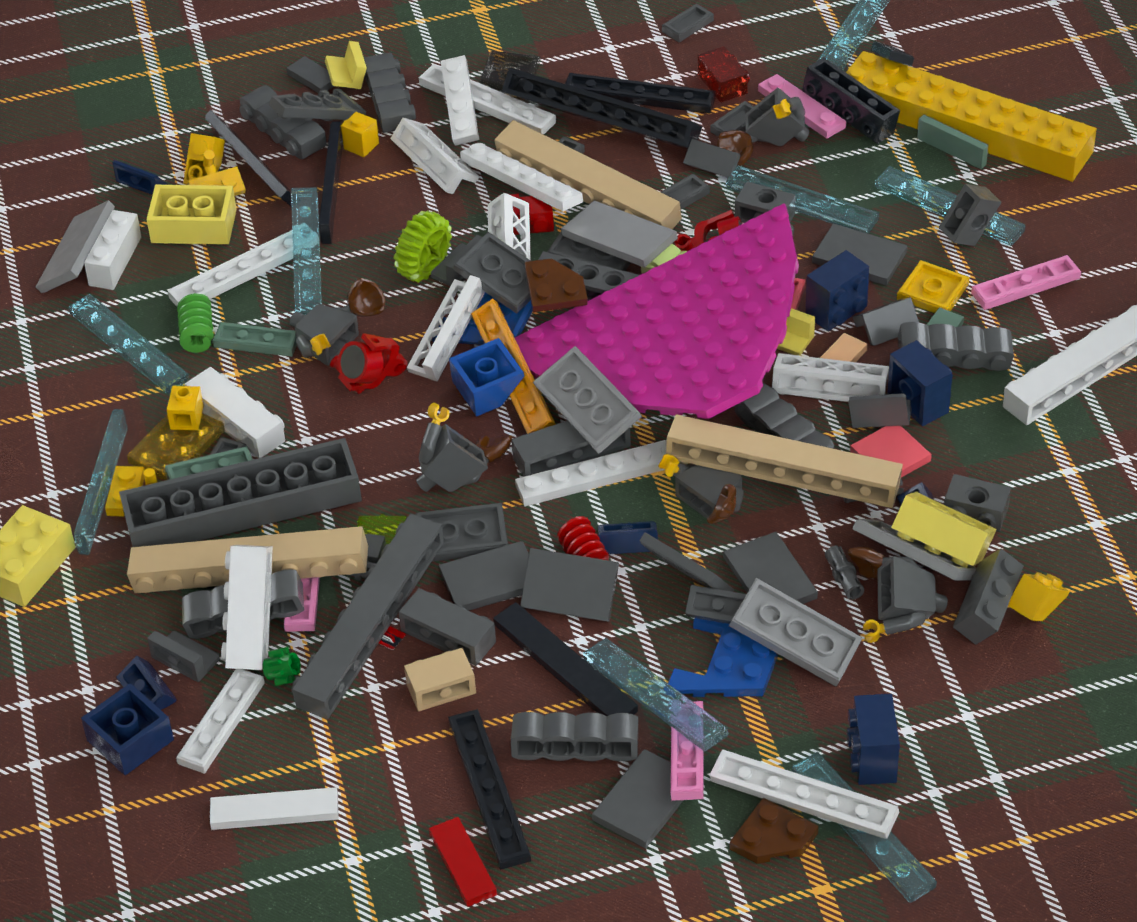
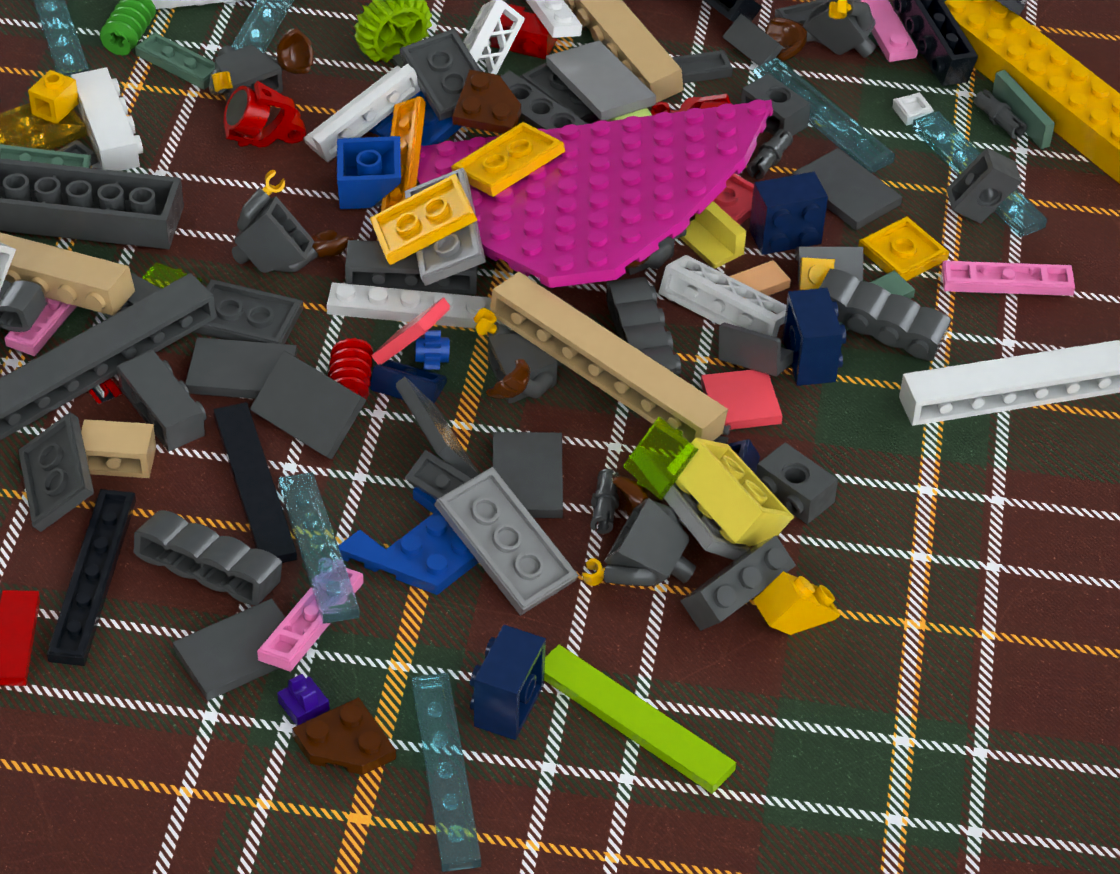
camera: 20 degrees right, 0 degrees up
white plate [709,749,899,839] -> none
none -> dark grey tile [18,412,94,532]
none -> dark purple tile [277,674,330,726]
none -> yellow tile [370,173,477,265]
none -> coral tile [371,297,451,365]
none -> blue gear [415,330,450,370]
none -> yellow tile [451,122,565,197]
none -> lime tile [544,644,736,794]
none -> clear neon green piece [623,417,699,500]
none -> yellow plate [799,257,835,290]
none -> white tile [892,92,934,126]
none -> dark grey pin [974,89,1027,139]

